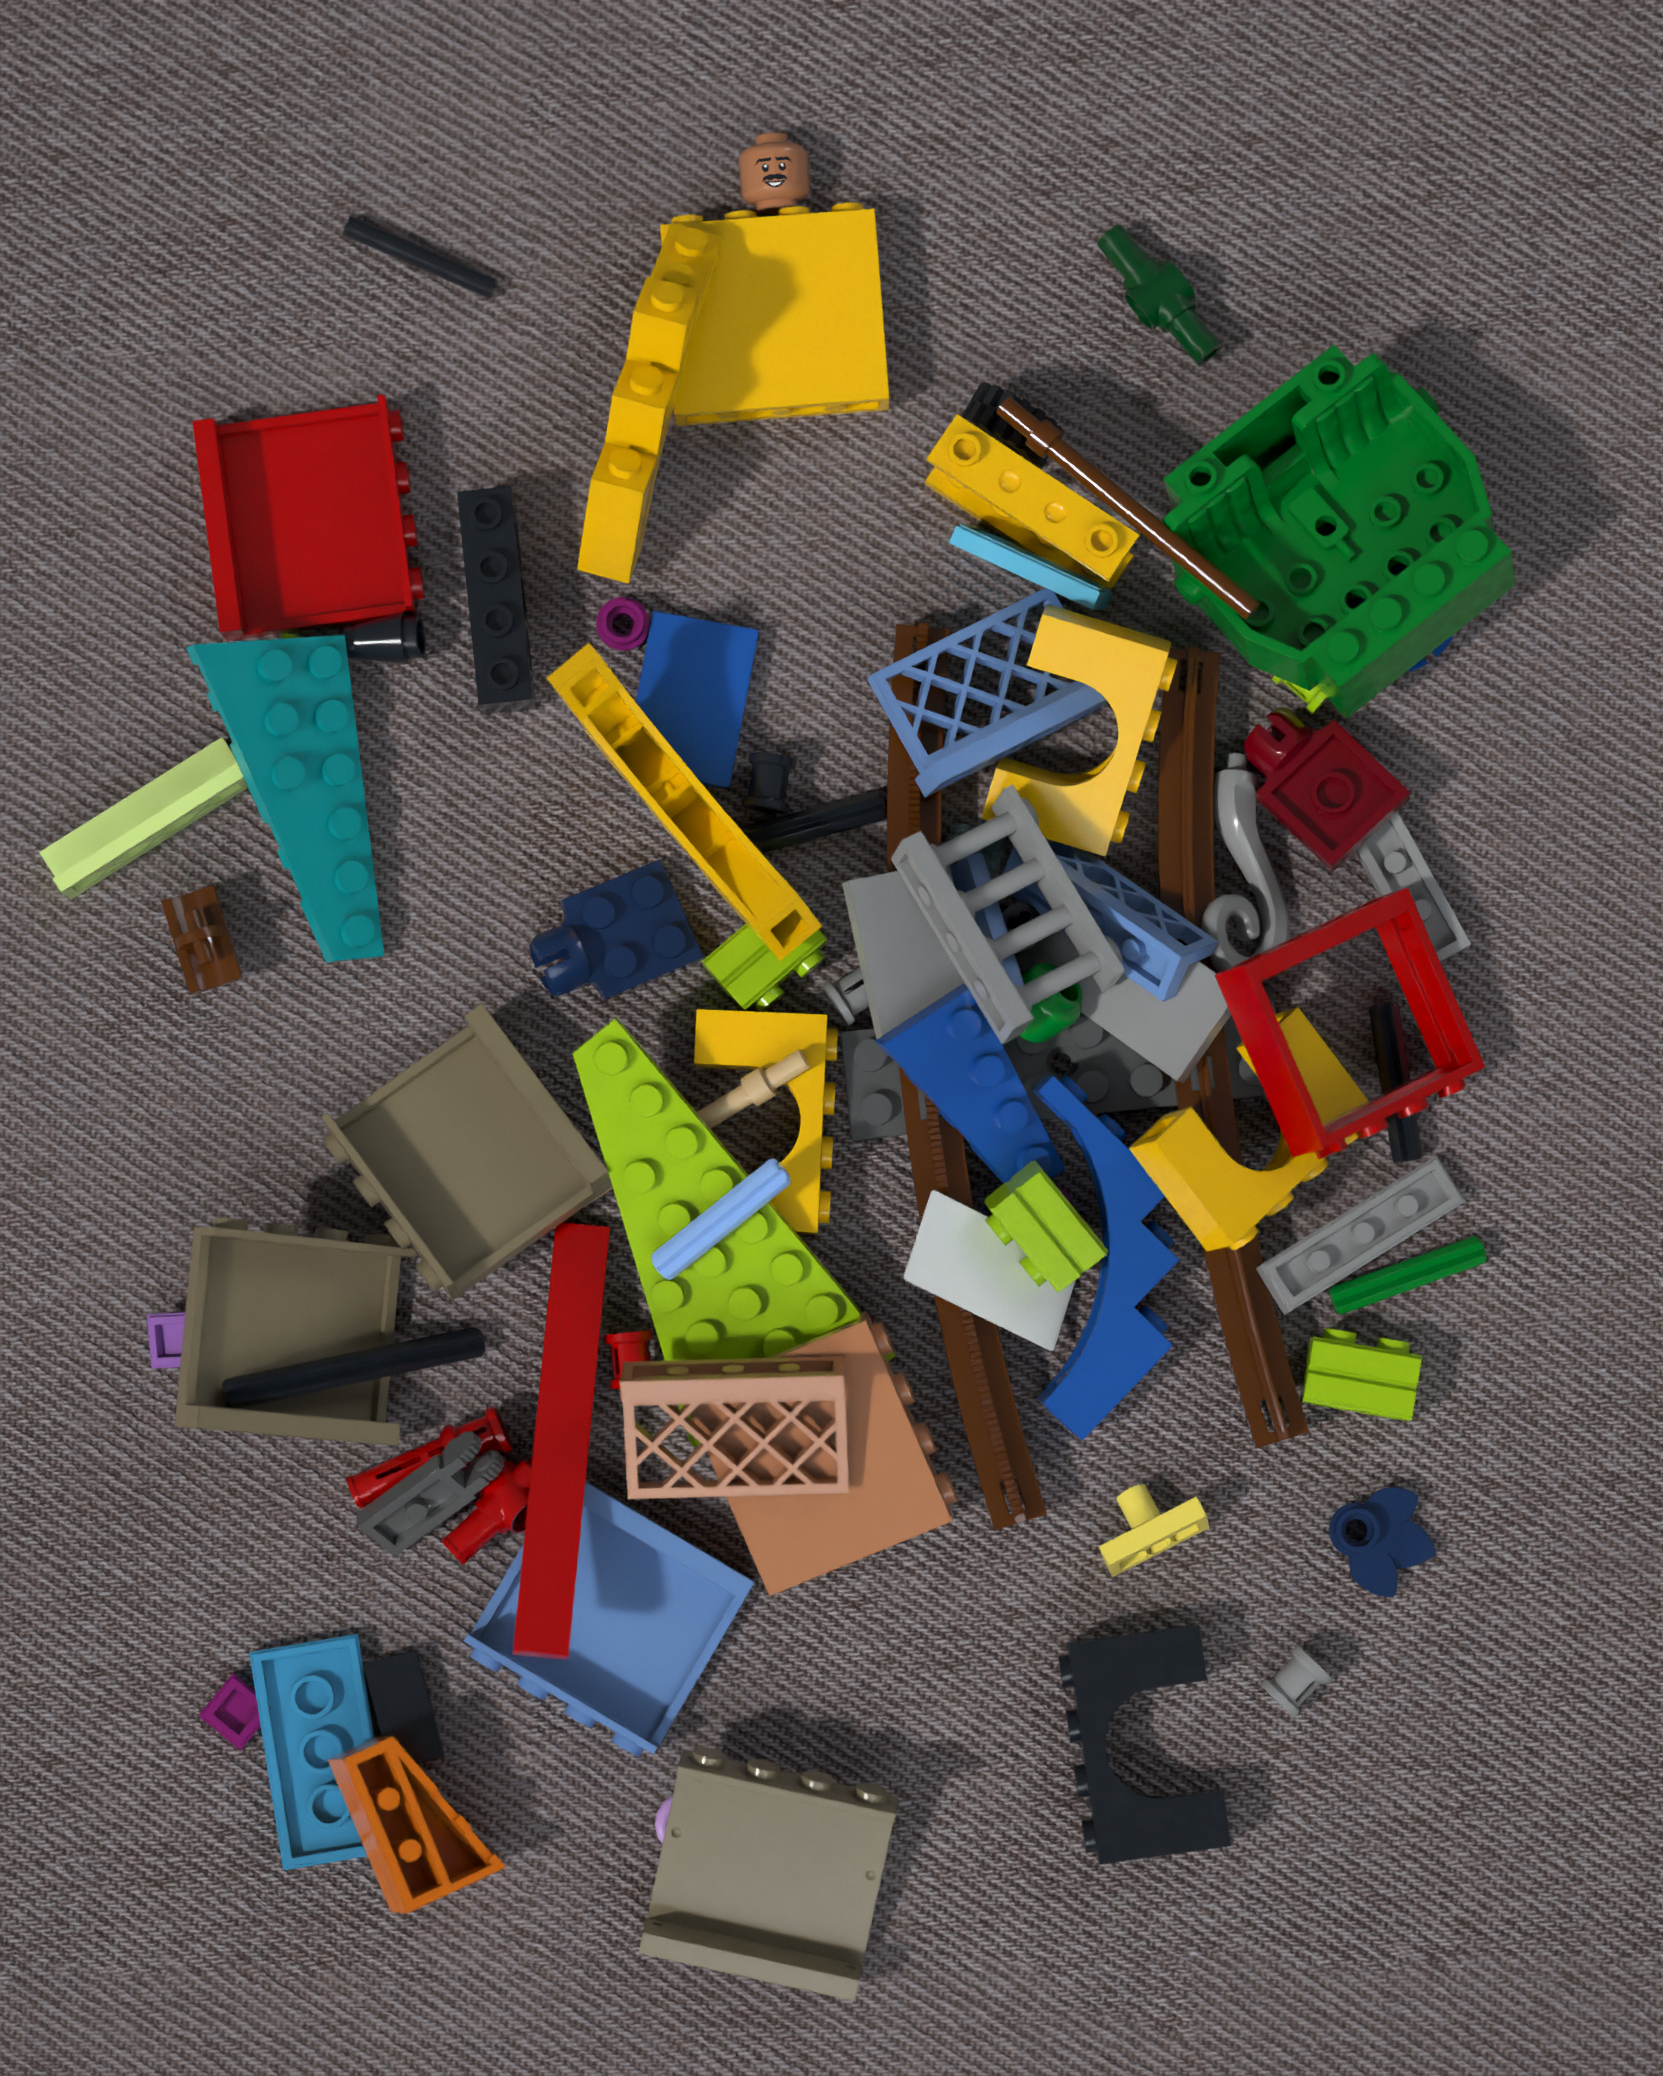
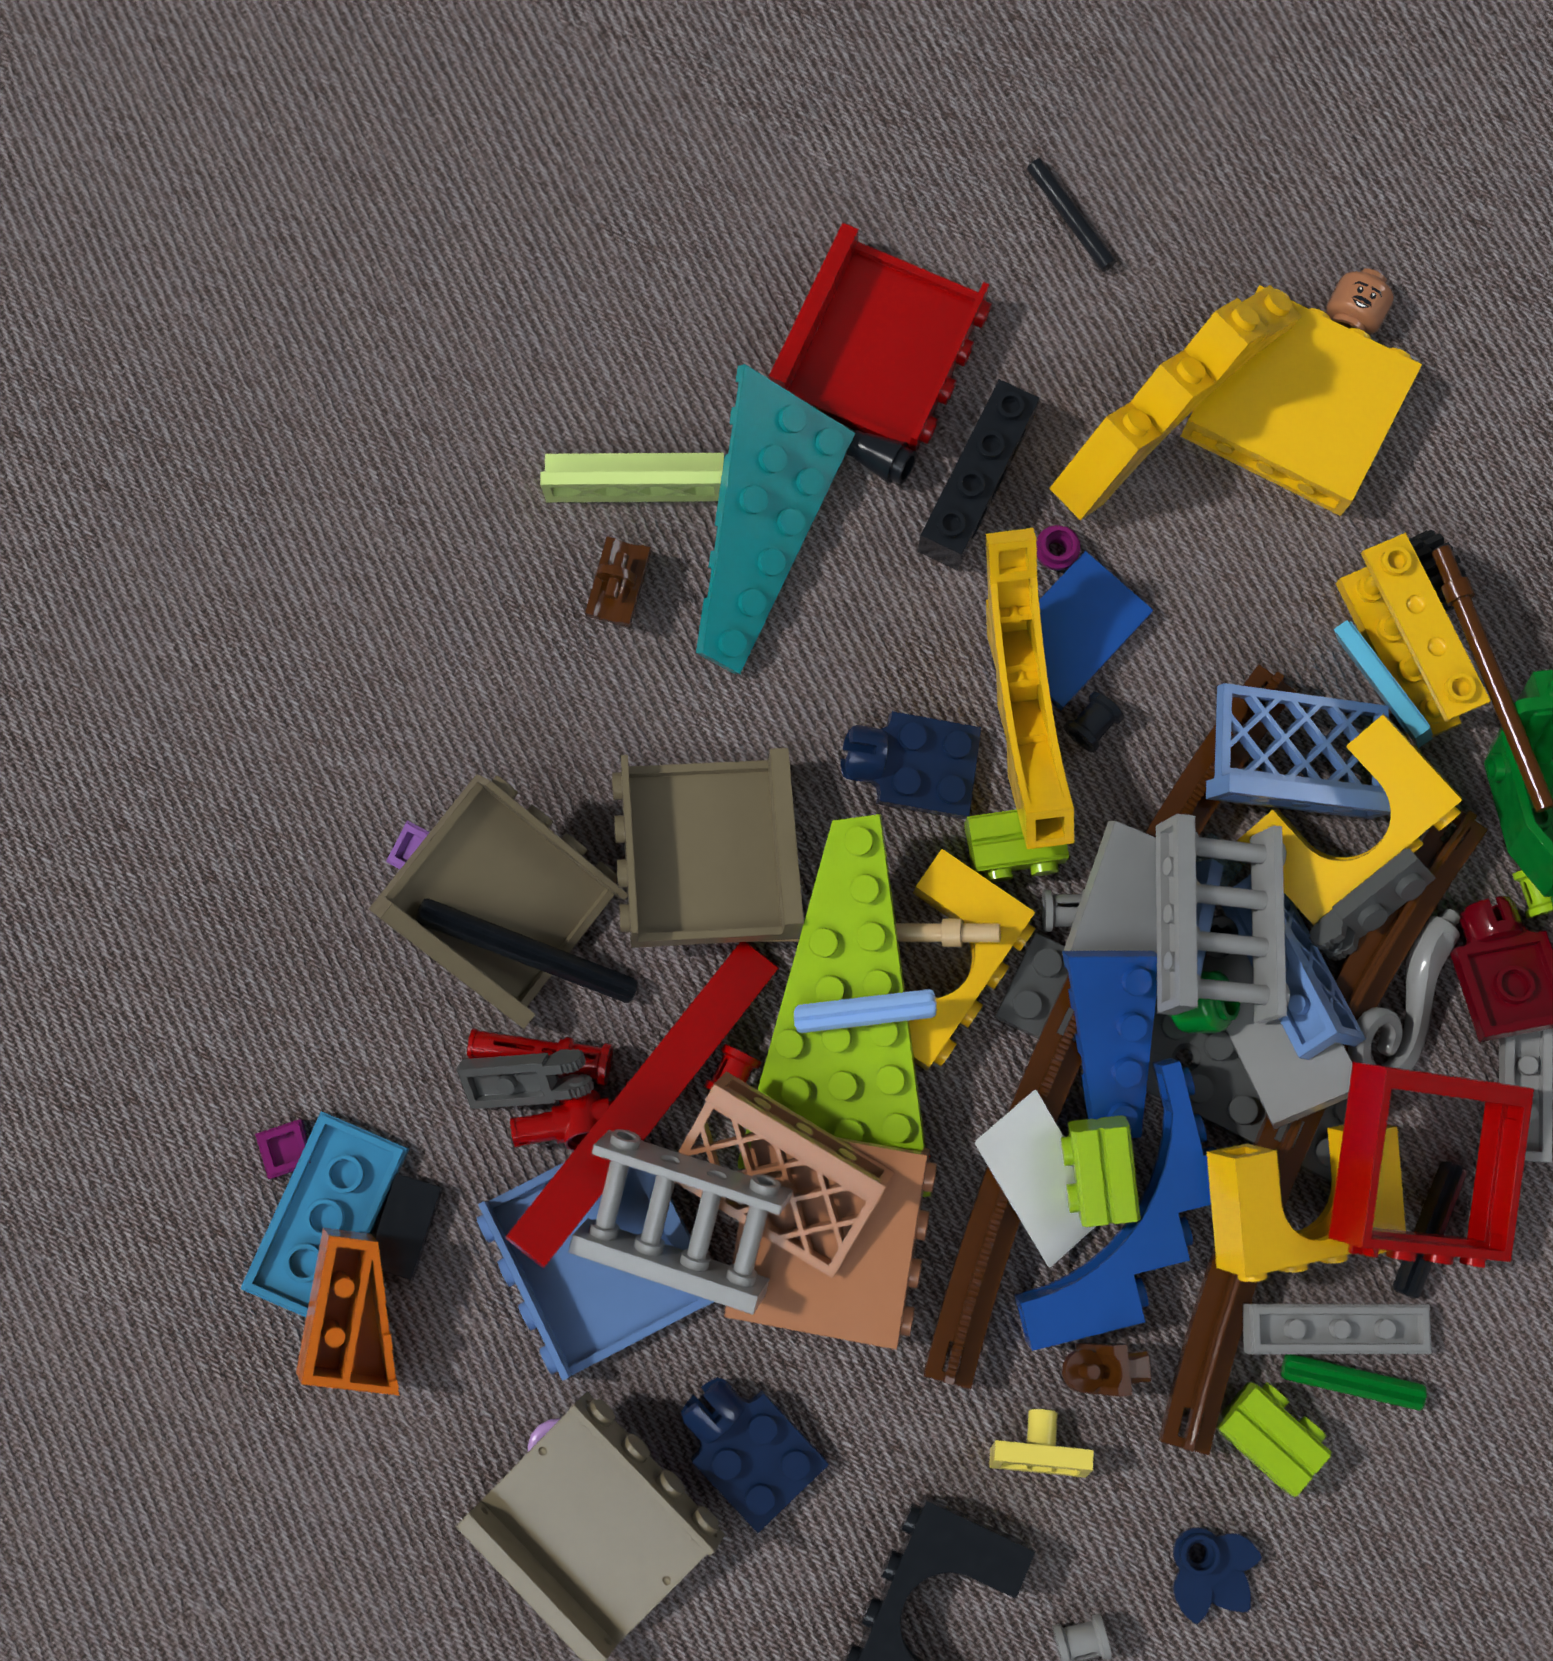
camera: 30 degrees right, 5 degrees down
black axle [739,791,887,853] -> none
none -> light grey fence [568,1129,793,1315]
none -> dark blue plate [681,1377,829,1533]
none -> reddish brown hips [1062,1342,1152,1397]
none -> dark grey hinge [1309,848,1436,962]

